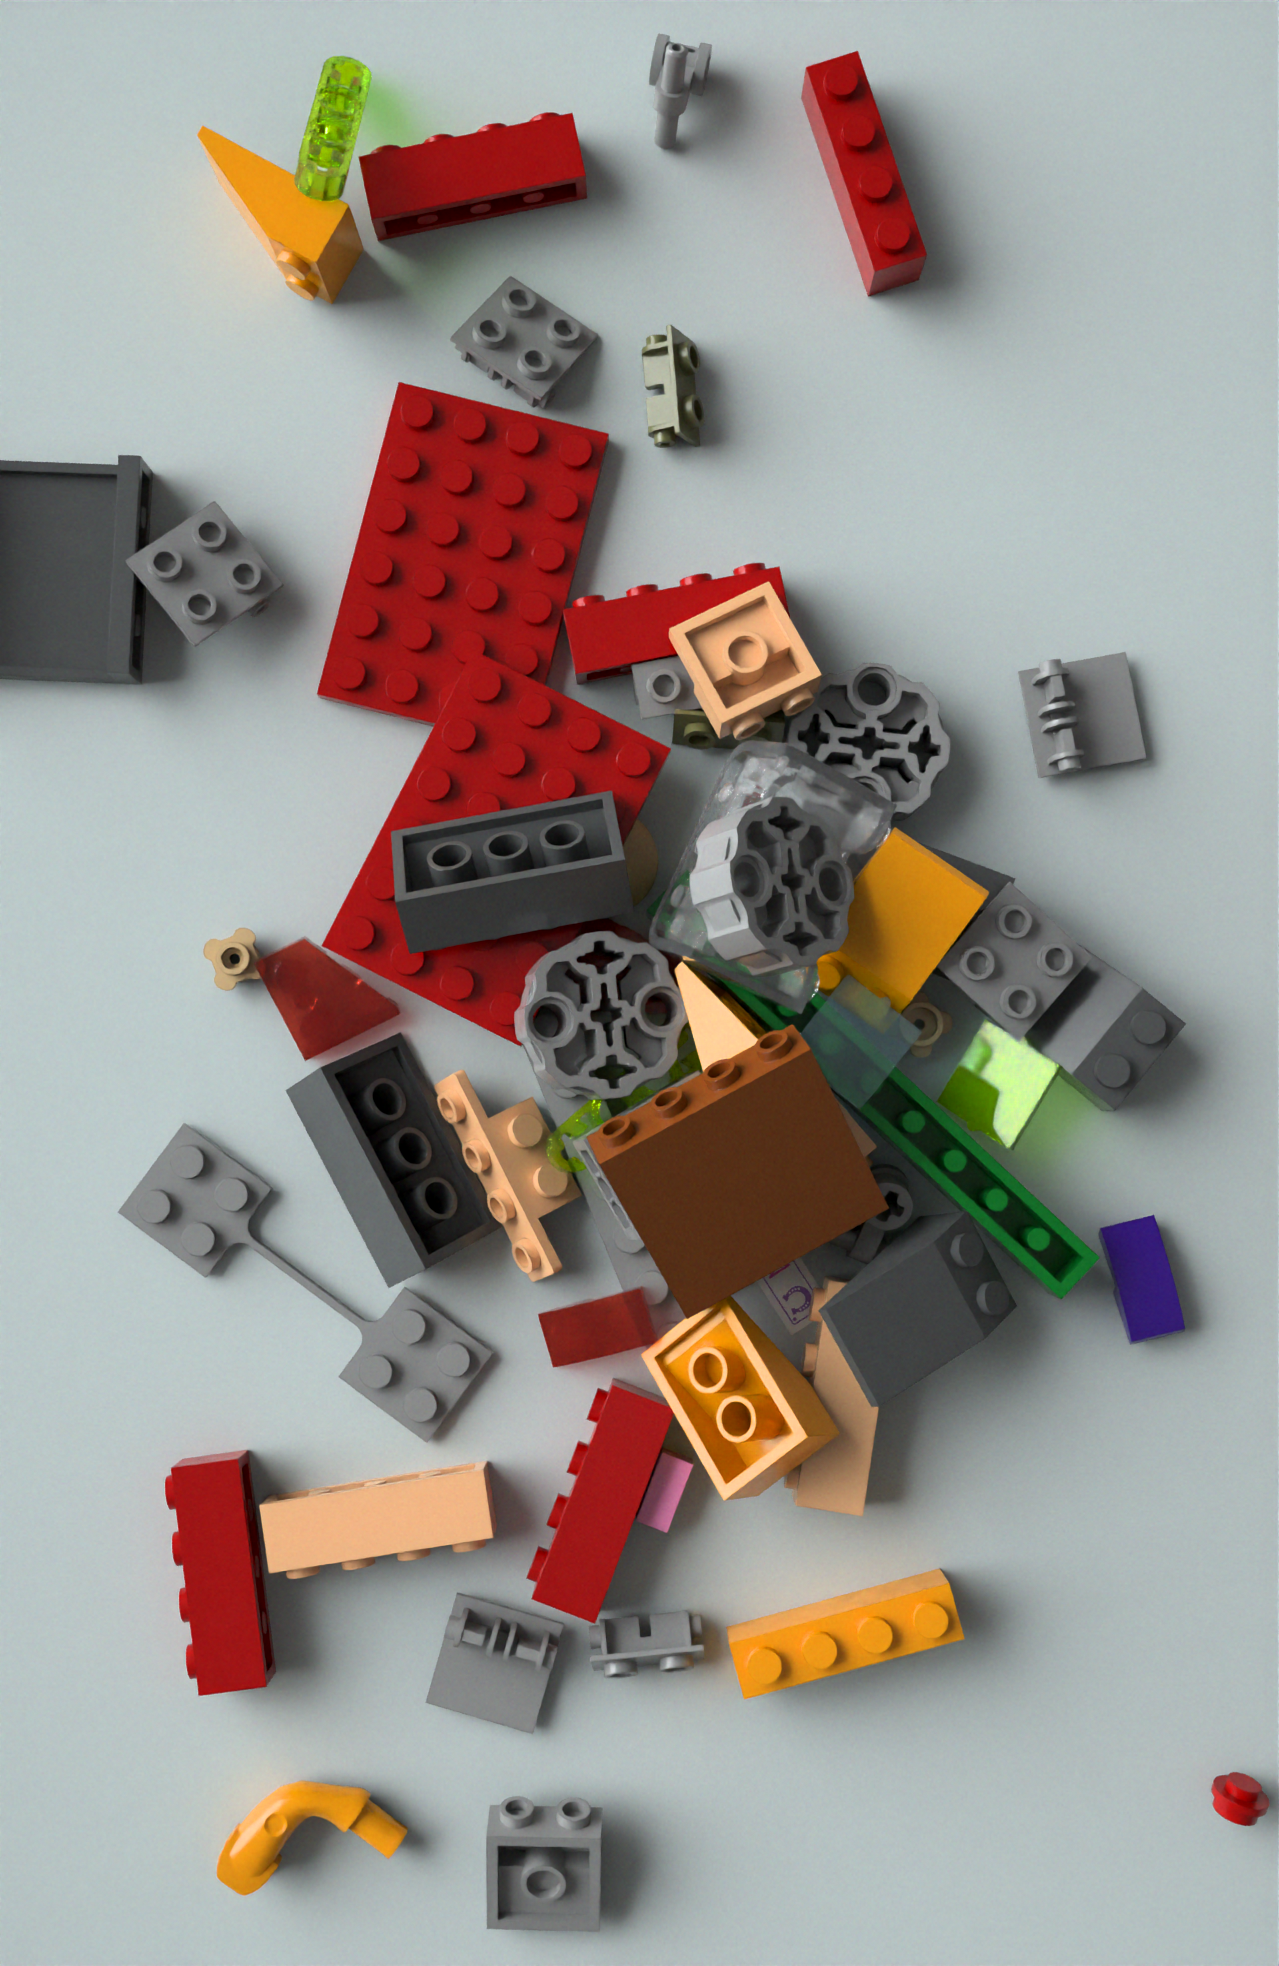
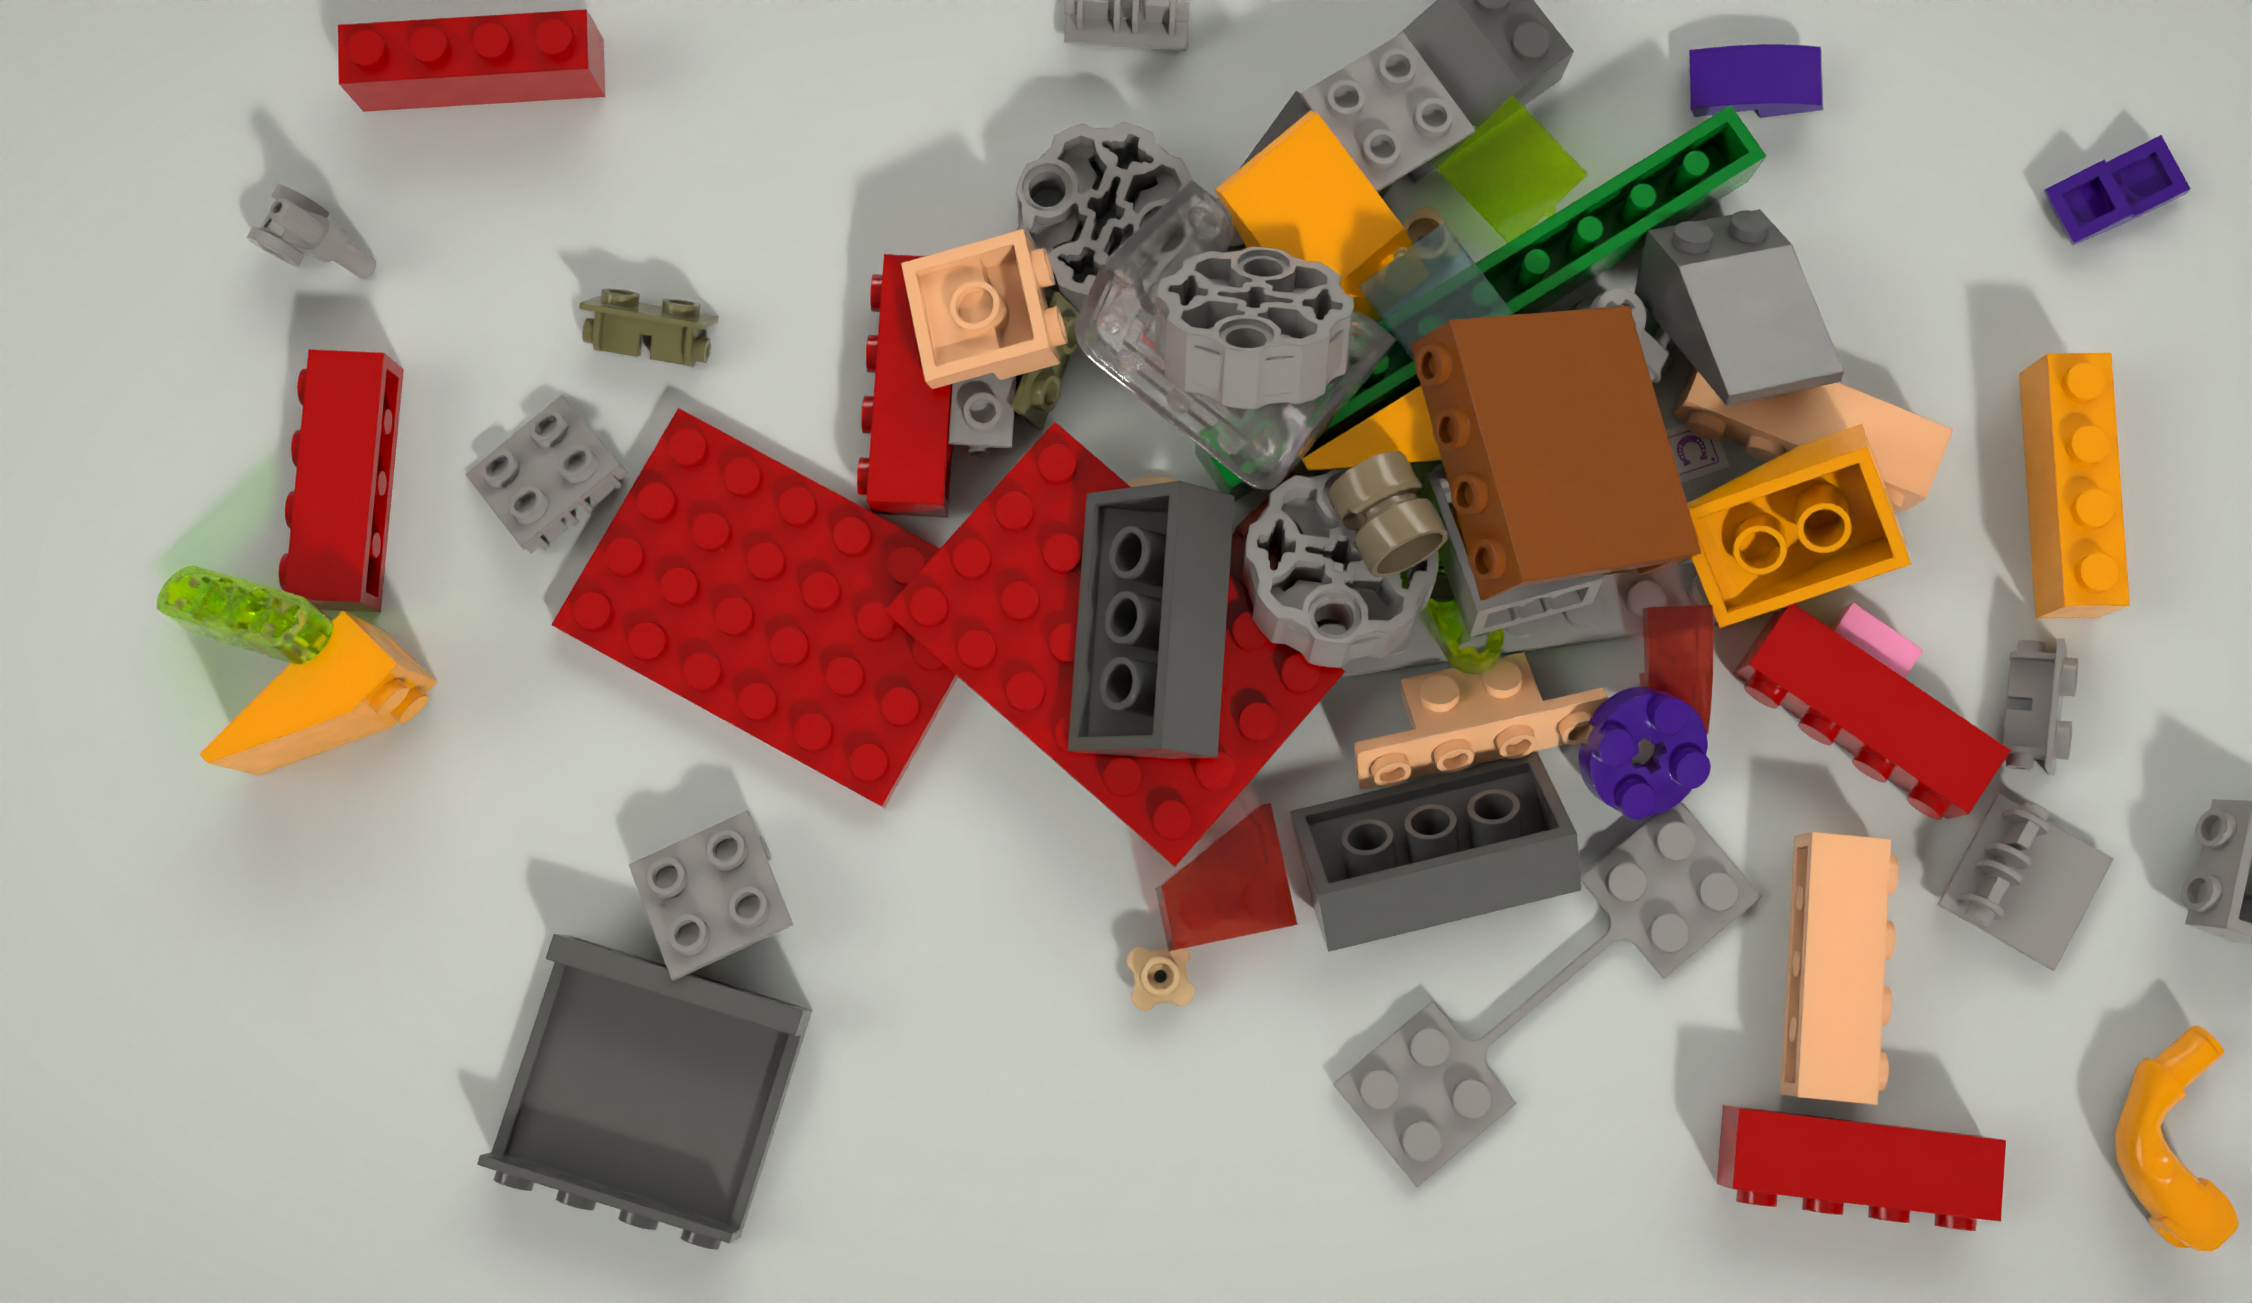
camera: 75 degrees left, 5 degrees down
none -> dark tan wheel [1328,451,1449,577]
none -> dark purple plate [1578,687,1711,820]
none -> dark purple slope [2044,135,2191,246]

